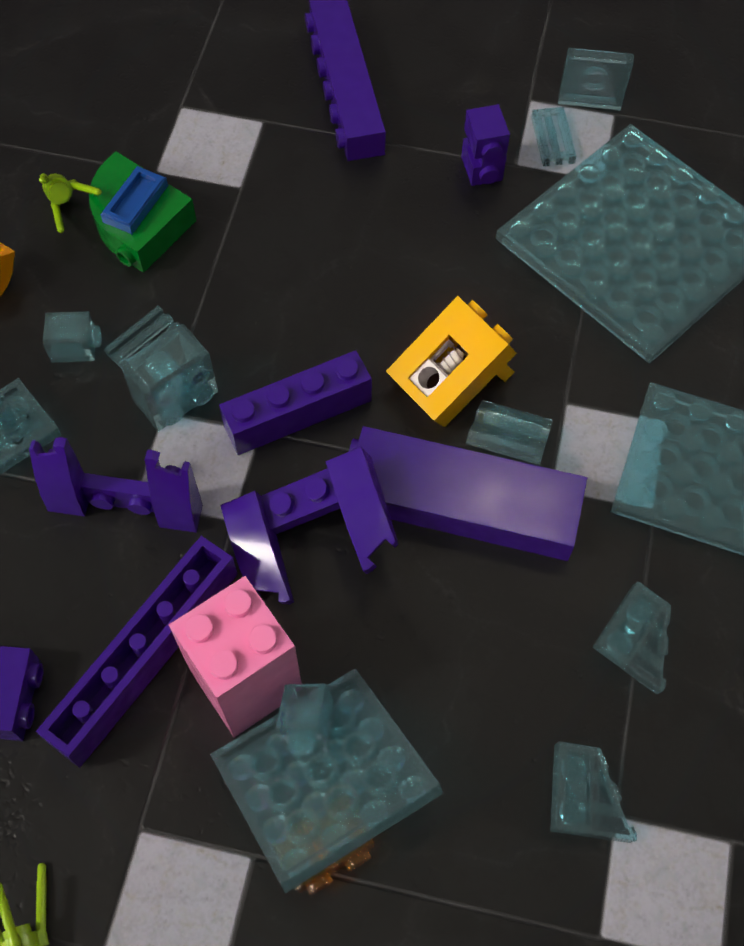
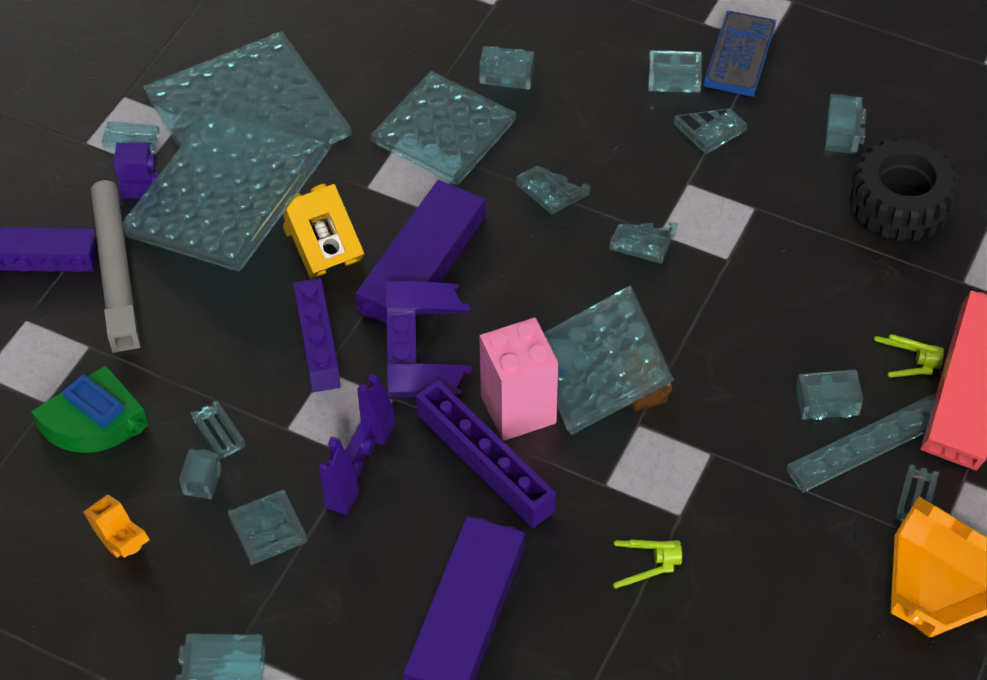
camera: 75 degrees left, 10 degrees down
lime plant [39,173,102,233] -> none
clear light blue brick [120,324,218,431] -> none
clear light blue slope [466,400,553,465] -> none
clear light blue tile [558,48,634,110] -> none
none -> light grey brick [91,180,141,353]
none -> clear light blue plate [122,110,332,272]

